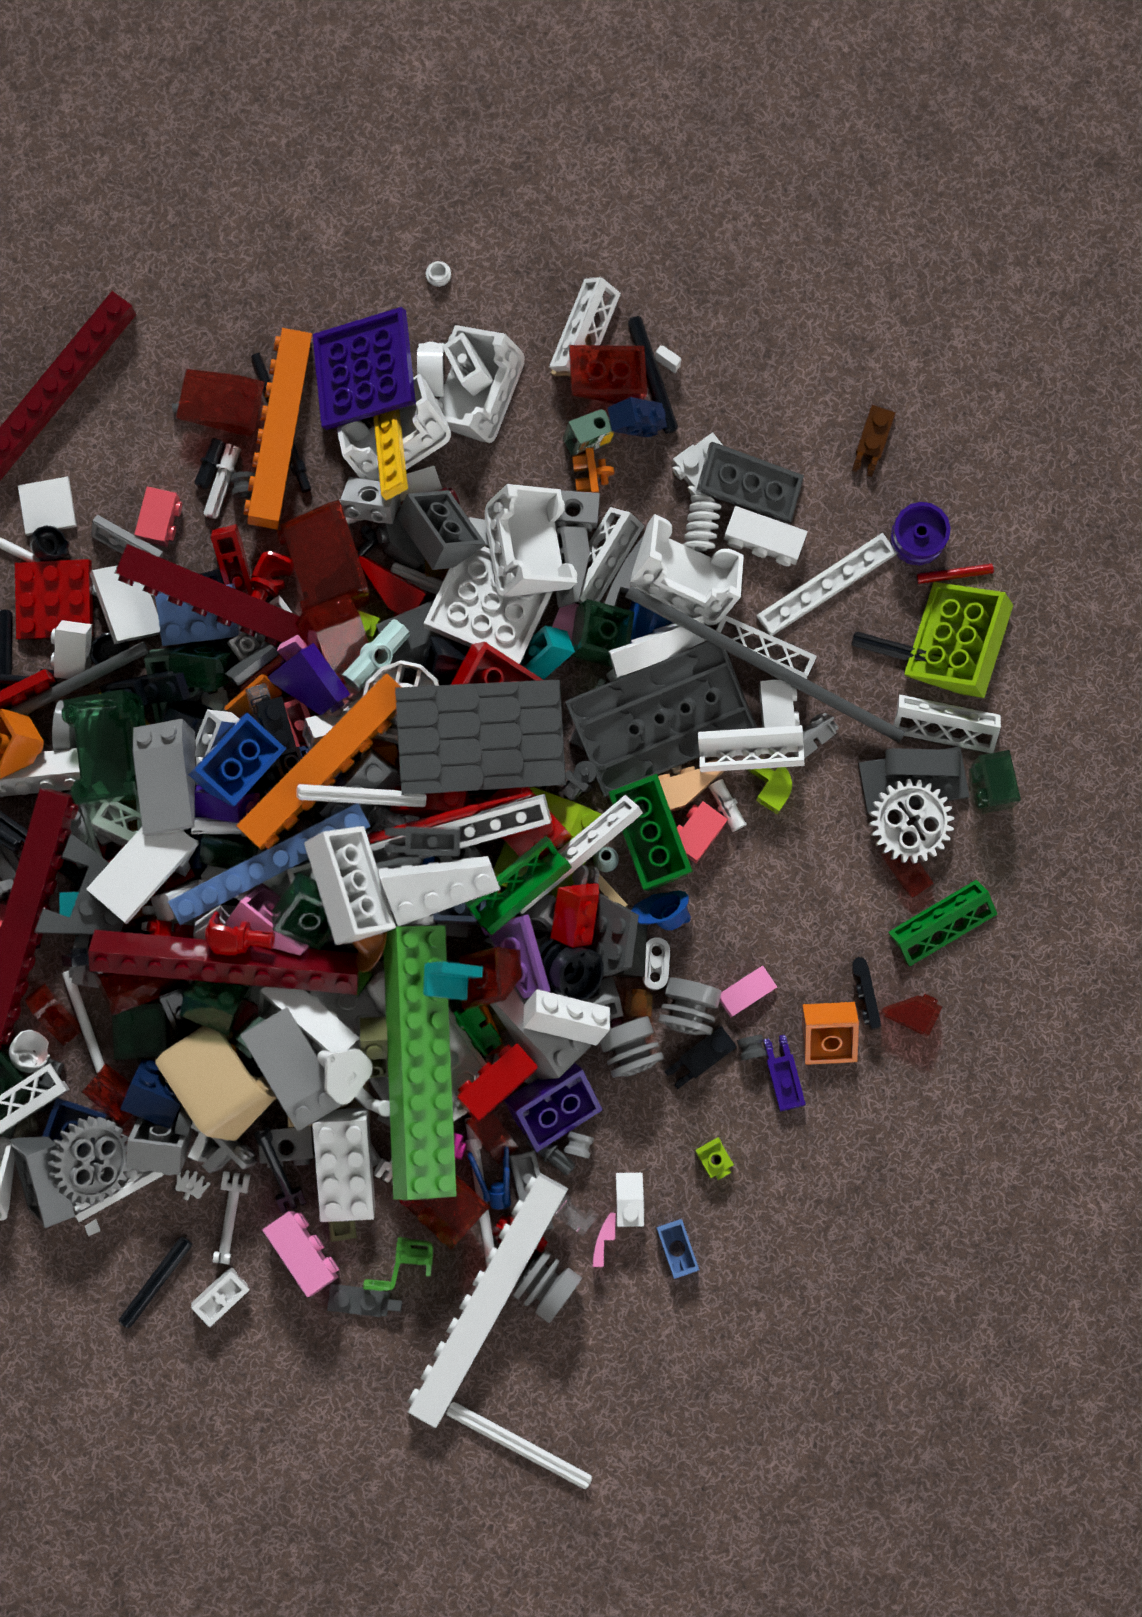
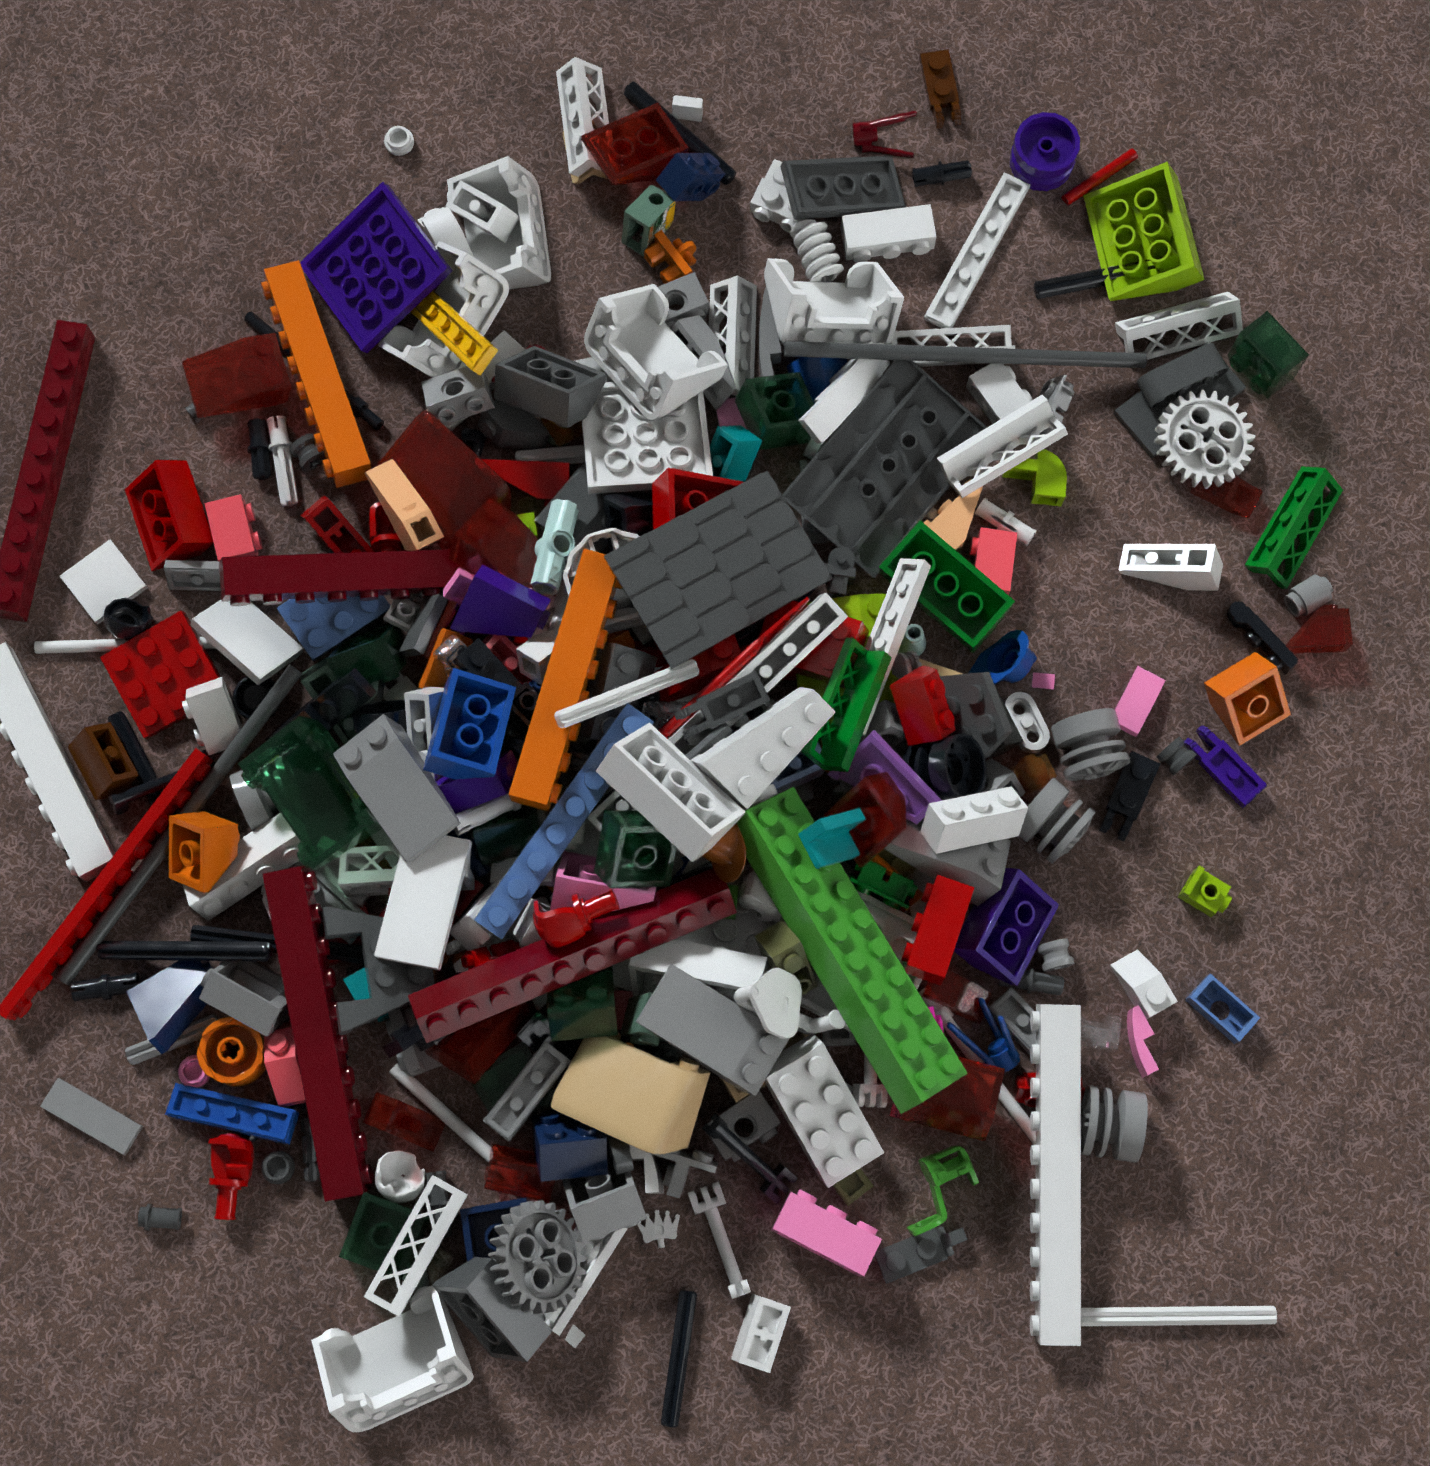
camera: 30 degrees left, 5 degrees down
none -> red slope [124,460,214,571]
none -> light nougat slope [365,459,444,551]
none -> light grey tile [483,1041,571,1142]
none -> dark red plant [852,111,917,158]
none -> black axle [912,160,972,187]
none -> bright pink piece [1032,672,1055,690]
none -> white slope [1119,544,1223,591]
none -> light grey brick [1284,574,1333,617]

